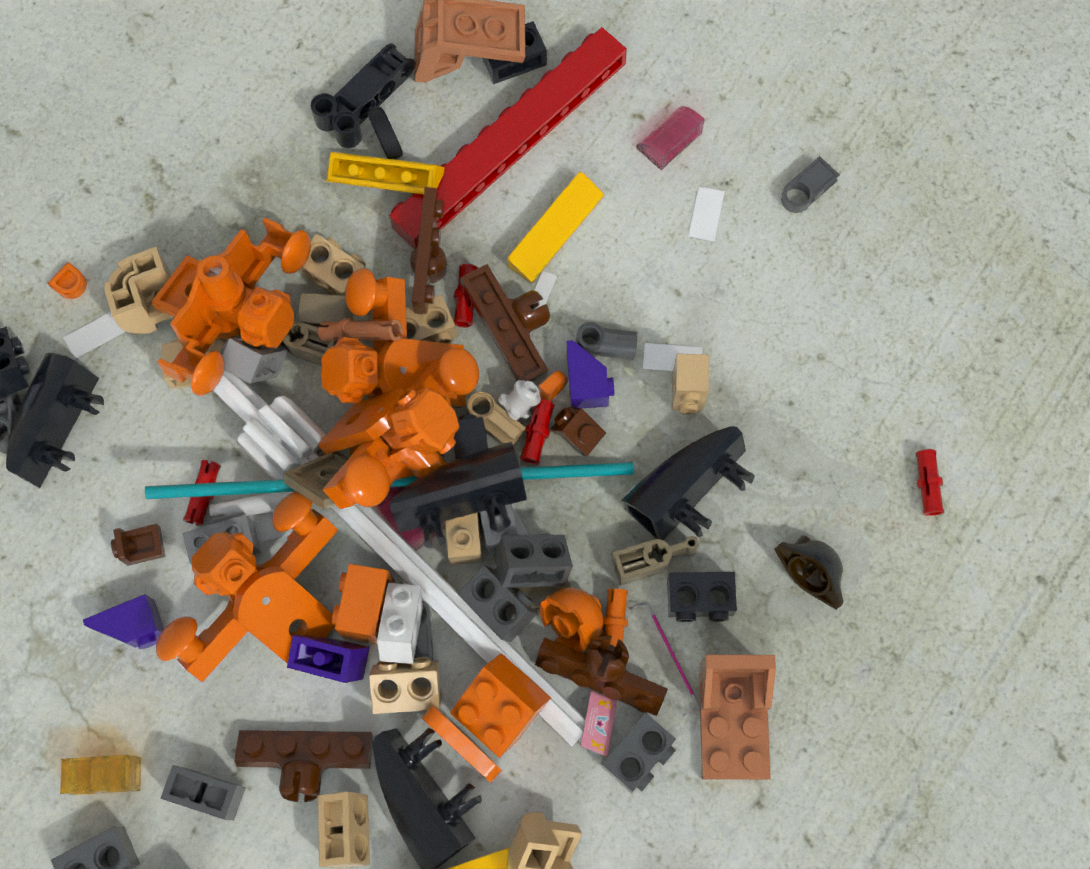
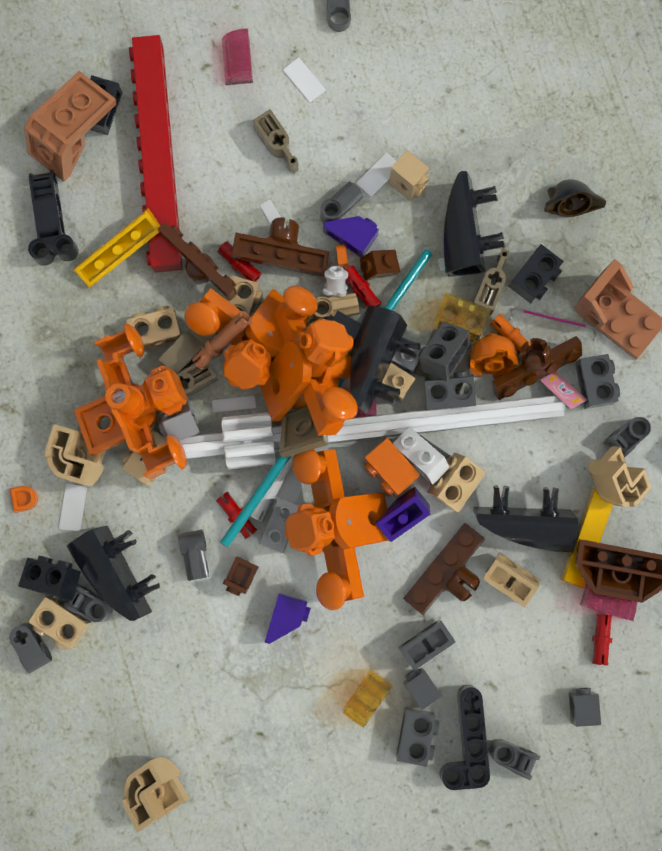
camera: 55 degrees left, 10 degrees up
black tyre [368,107,403,160] -> none
orange beam [421,705,502,783] -> none
orange brick [450,653,551,758] -> none
yellow slope [507,171,604,284] -> none
red pin [915,449,945,516] -> none
none -> dark grey piece [178,529,209,581]
none -> white sticker [212,396,256,413]
none -> dark tan piece [252,109,299,174]
none -> dark grey brick [403,669,442,710]
none -> clear yellow brick [433,292,491,342]
none -> dark grey piece [603,417,651,458]

